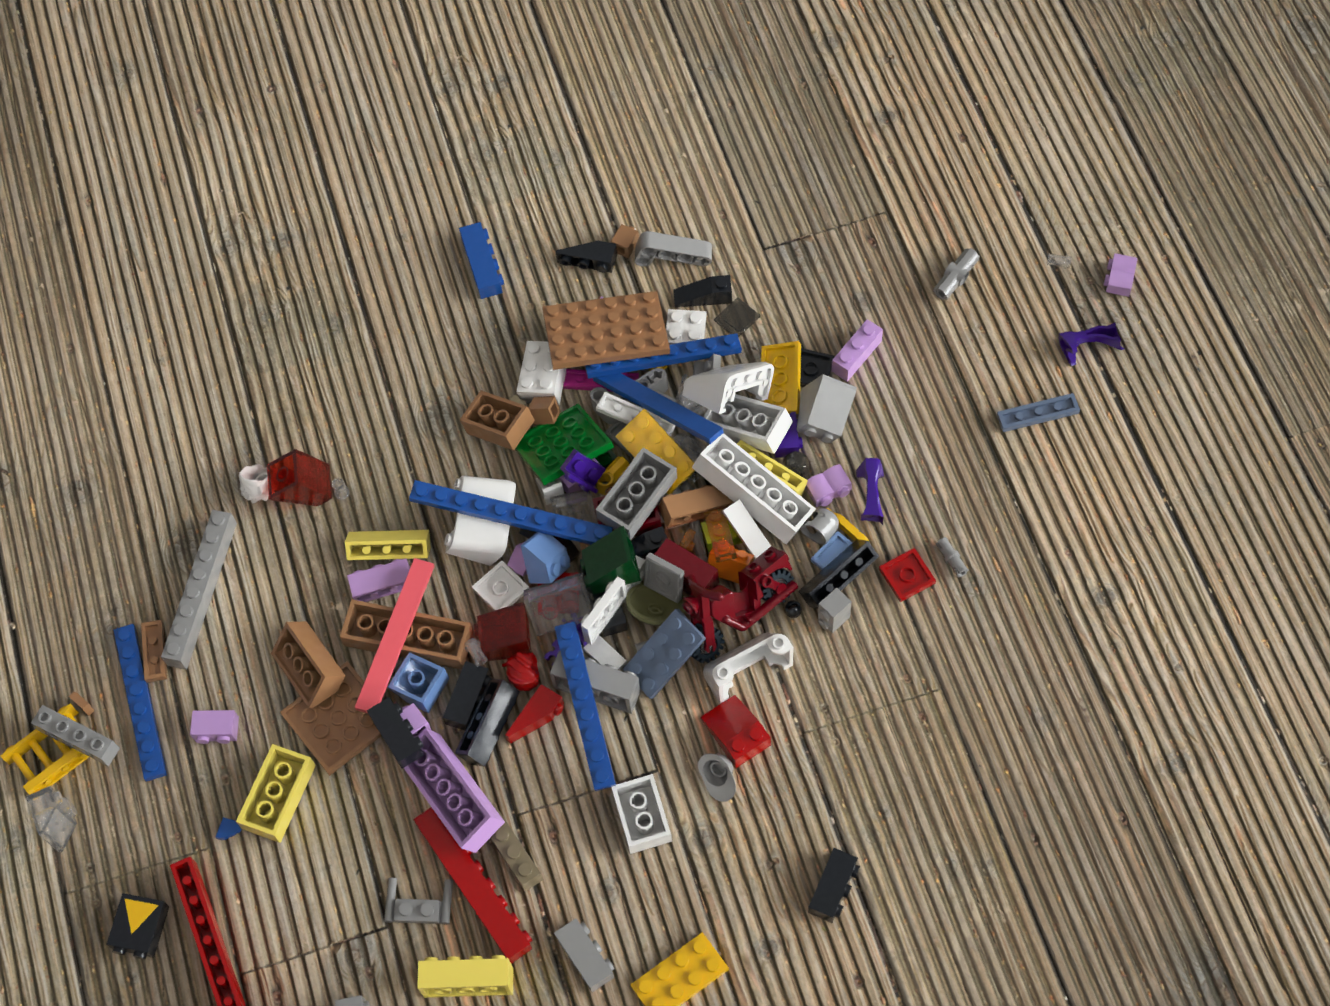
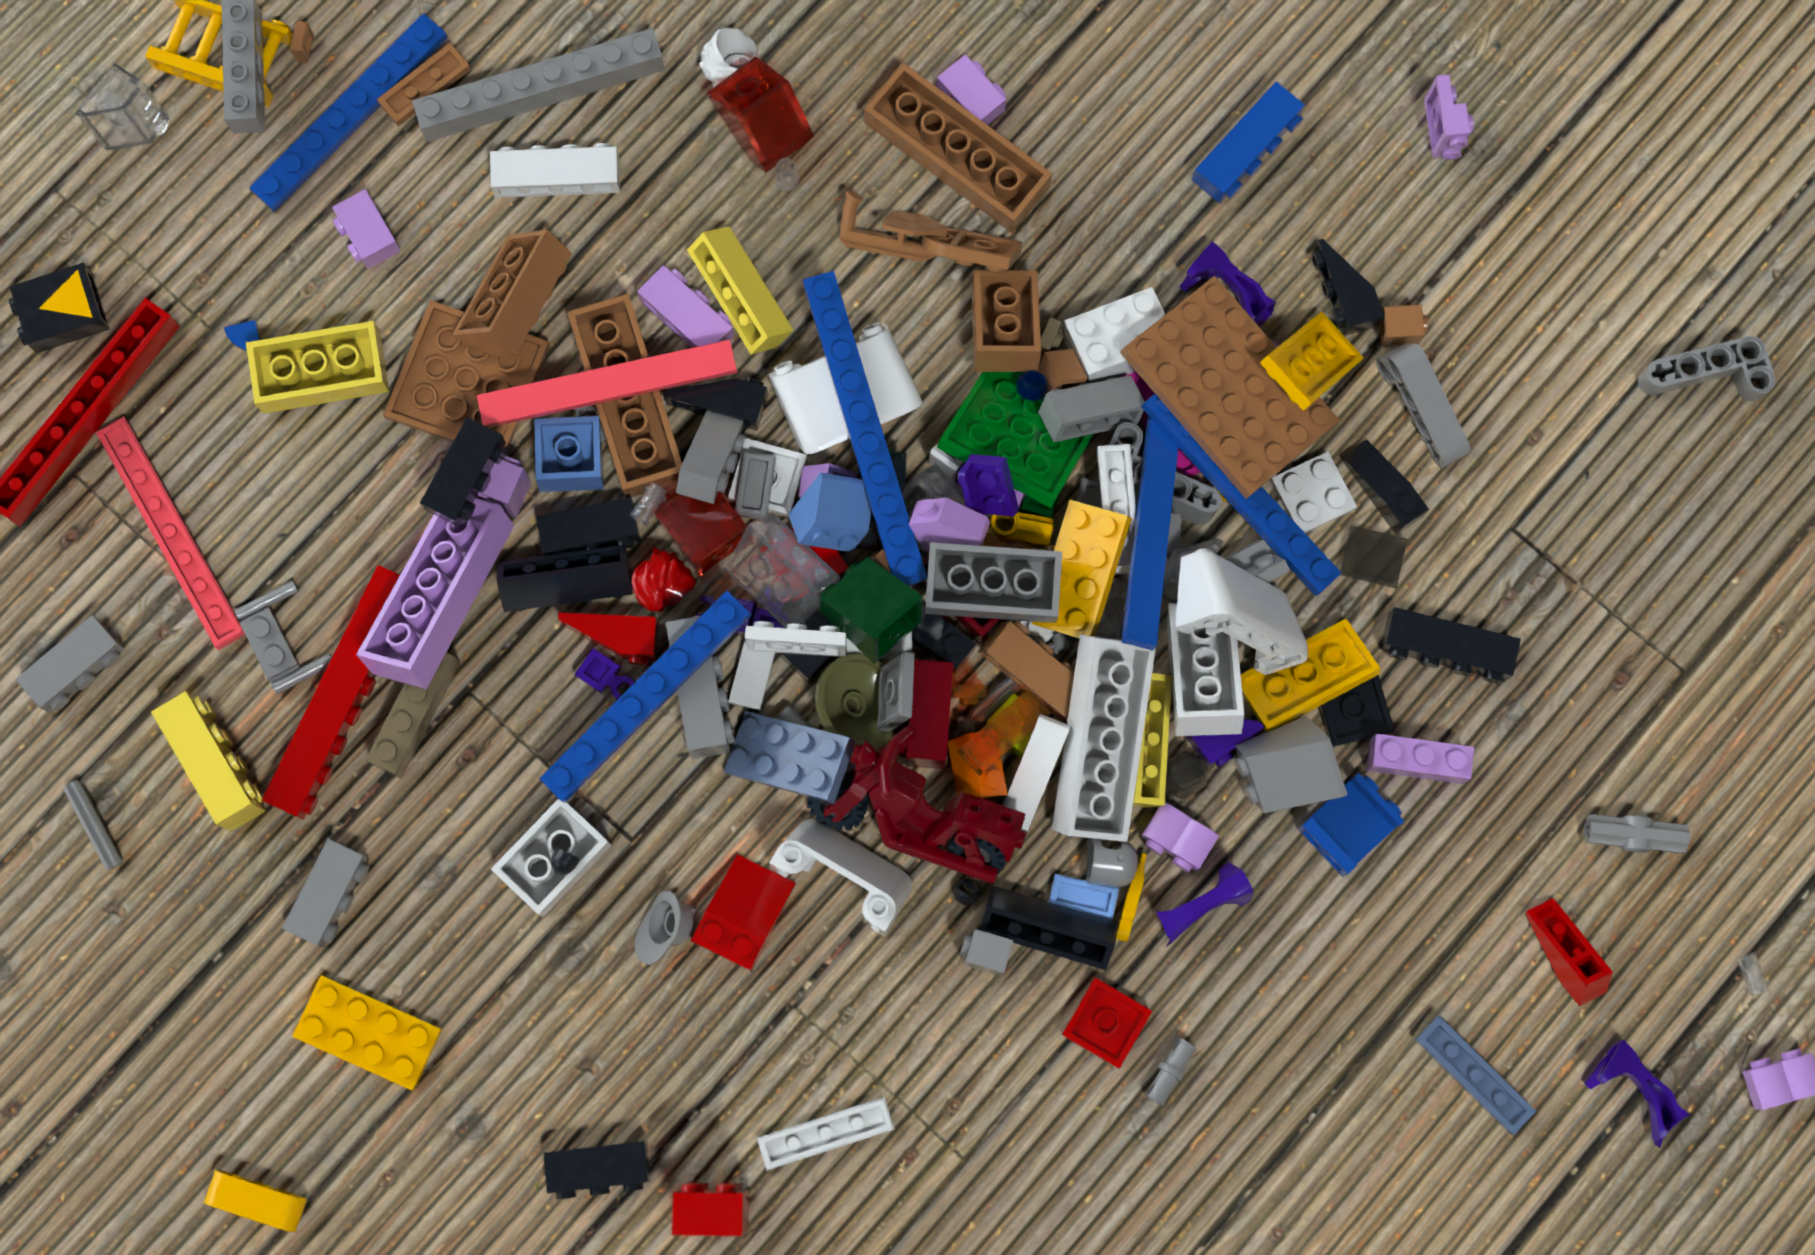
camera: 50 degrees right, 15 degrees up
none -> coral tile [96,416,245,651]
none -> white brick [490,143,620,198]
none -> black hinge [551,847,580,875]
none -> dark purple plate [574,648,634,700]
none -> black slope [664,377,768,431]
none -> red brick [672,1182,750,1236]
none -> light grey brick [676,410,746,504]
none -> light grey tile [735,452,776,521]
none -> white tile [757,1097,894,1170]
none -> medium nougat plate [840,190,1022,272]
none -> medium nougat brick [864,63,1053,233]
none -> lavender slope [909,498,990,551]
none -> lavender brick [936,54,1006,125]
none -> clear blue plate [1016,370,1048,401]
none -> light grey brick [1038,375,1145,442]
none -> dark purple animal [1180,241,1277,327]
none -> yellow plate [1260,311,1364,411]
none -> blue panel [1298,773,1404,877]
none -> black brick [1380,607,1521,684]
none -> lavender plate [1424,75,1474,160]
none -> red slope [1525,898,1613,1006]
none -> light grey beam [1638,336,1776,401]

